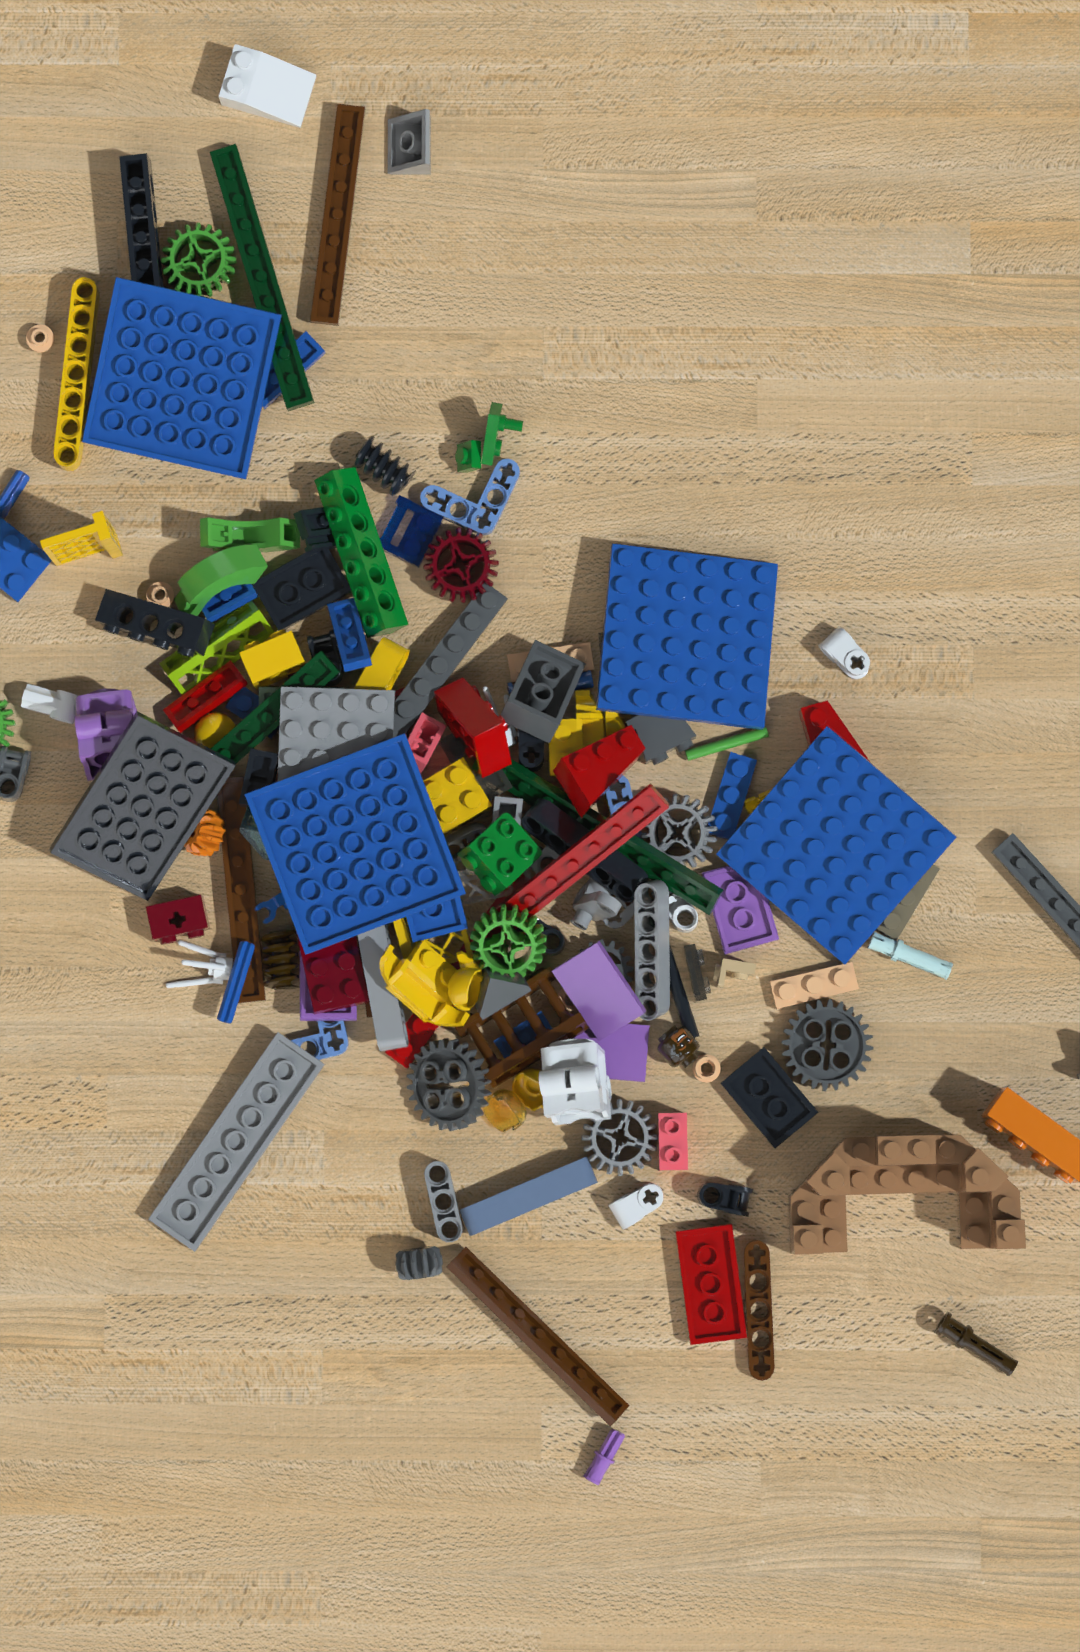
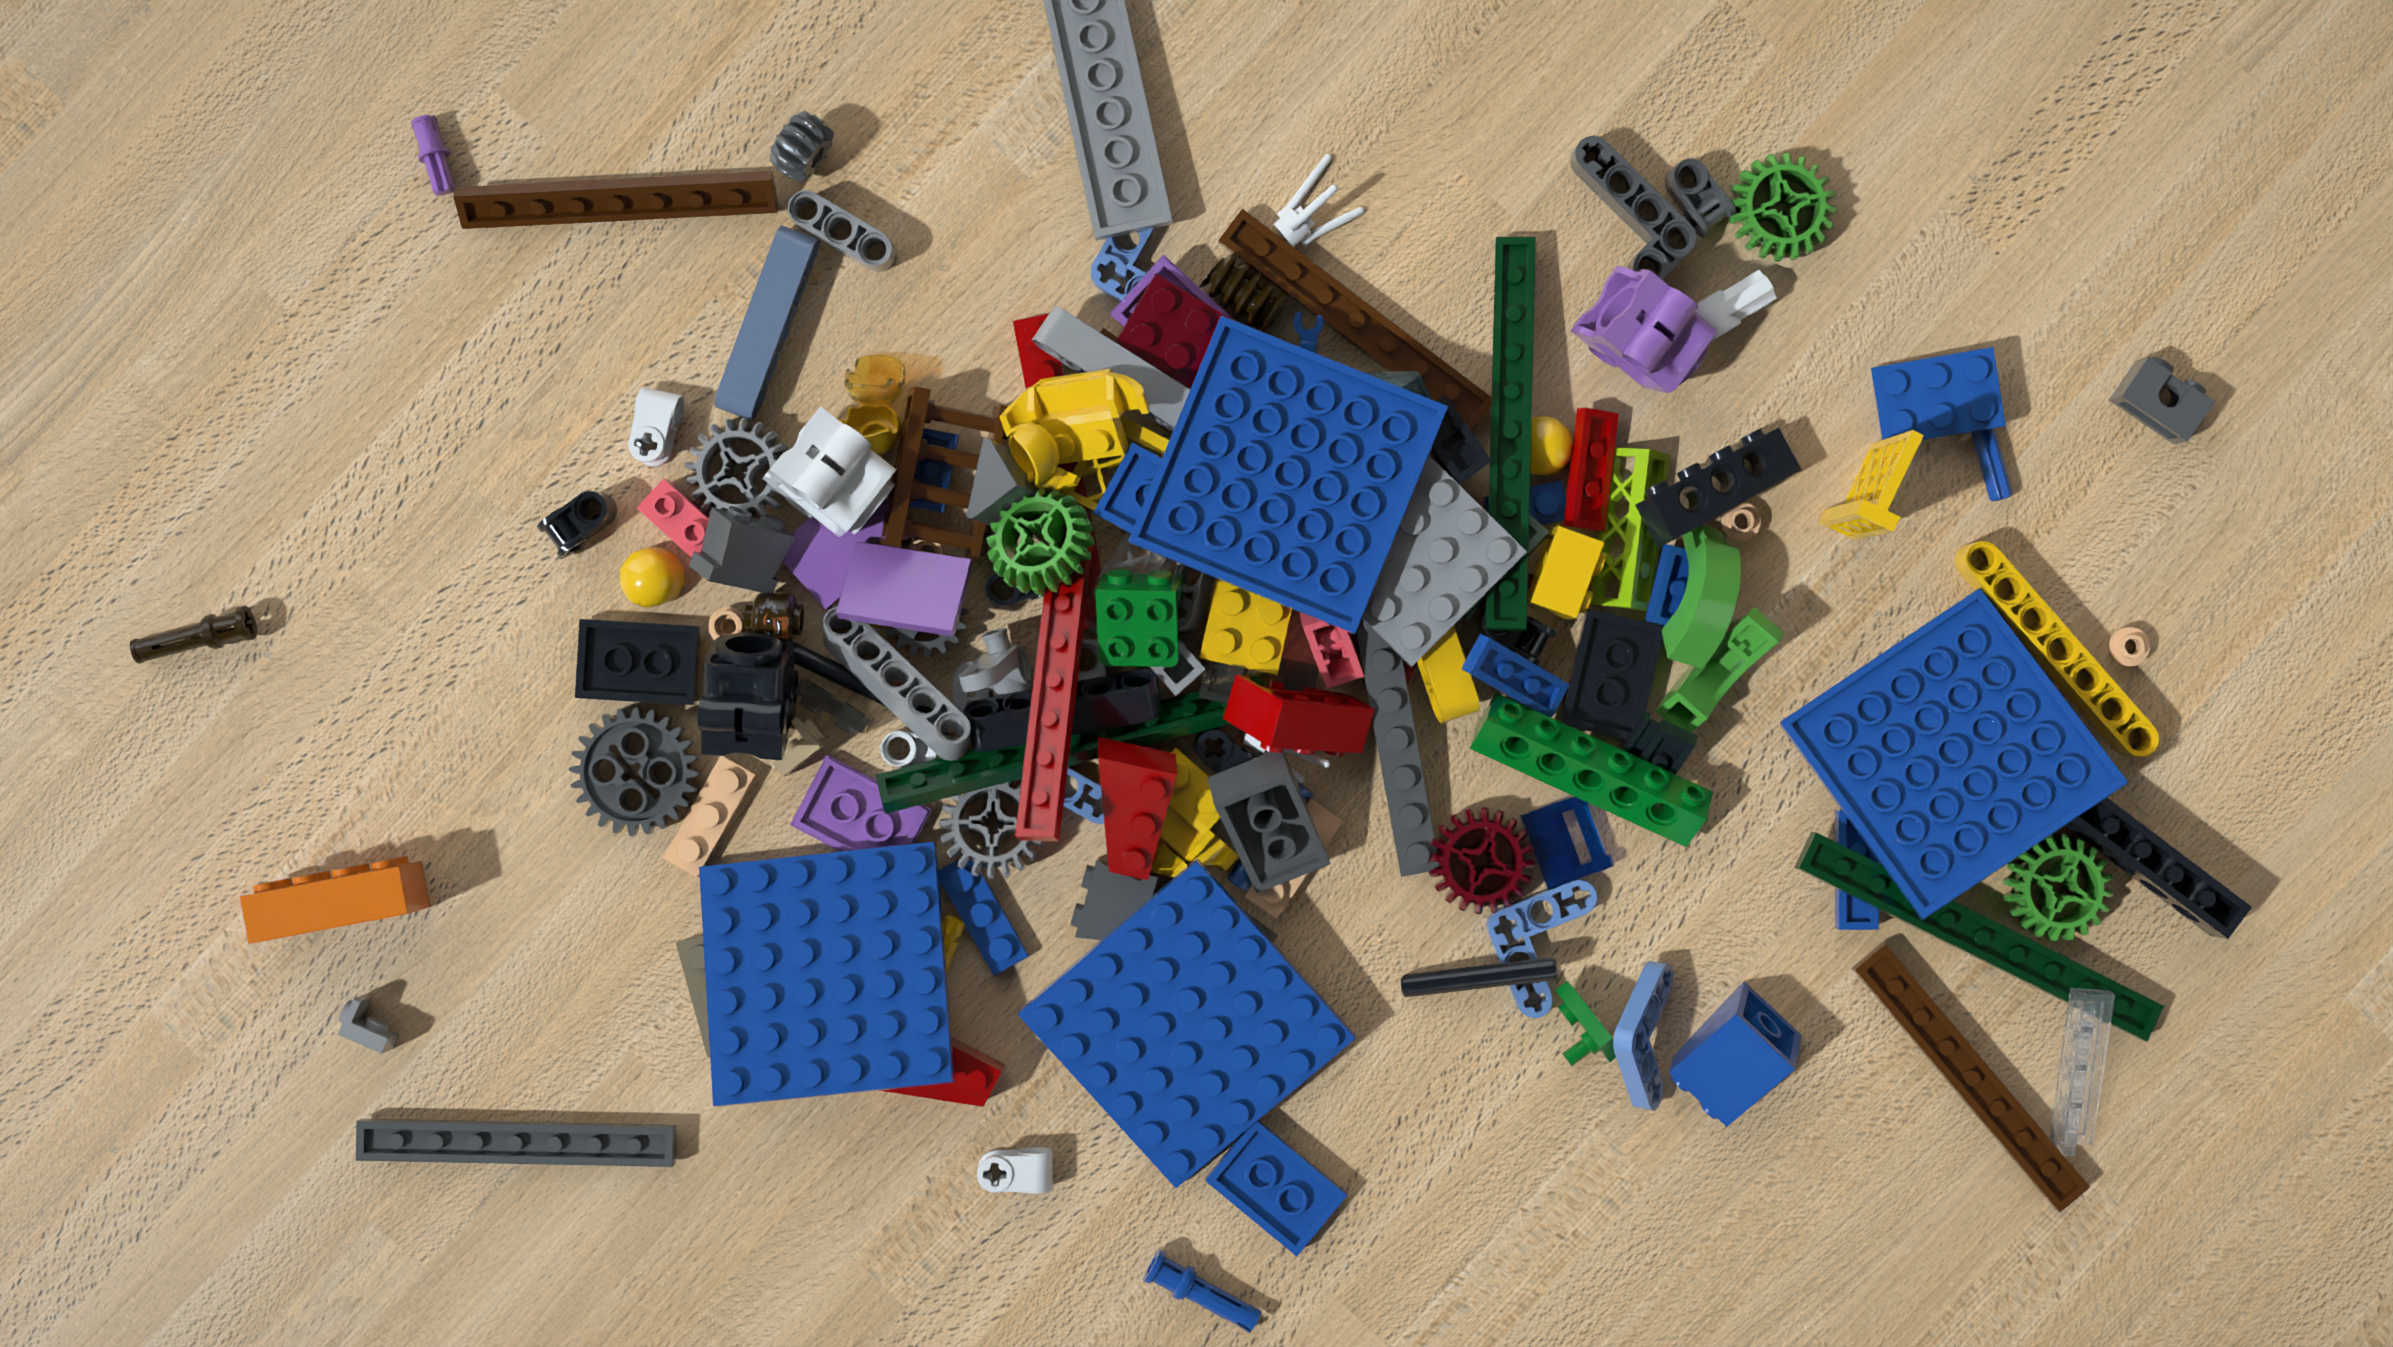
camera: 125 degrees right, 5 degrees up
black plate [50,711,236,901] -> none
dark red brick [146,895,210,945] -> none
orange gear [184,809,226,857] -> none
blue axle [217,941,255,1024] -> none
white slope [219,44,317,128] -> none
black piece [355,435,416,496] -> none
light grey slope [388,109,431,175] -> none
dark grey gear [406,1038,492,1131] -> none
green plate [455,440,481,473] -> none
red plate [675,1224,747,1345] -> none
bright green bar [685,726,769,761] -> none
reddish brown beam [744,1240,775,1381] -> none
medium nougat brick [788,1135,1026,1255] -> none
light aqua pin [868,932,953,980] -> none
none -> yellow hair [620,547,685,608]
none -> dark grey hips [689,506,796,593]
none -> black piece [697,632,799,760]
none -> blue pin [1143,1249,1261,1333]
none -> blue plate [1205,1120,1347,1256]
none -> black axle [1401,957,1558,997]
none -> dark grey beam [1570,136,1697,279]
none -> medium blue beam [1613,961,1673,1111]
none -> blue slope [1669,981,1802,1127]
none -> clear fence [2049,988,2115,1156]

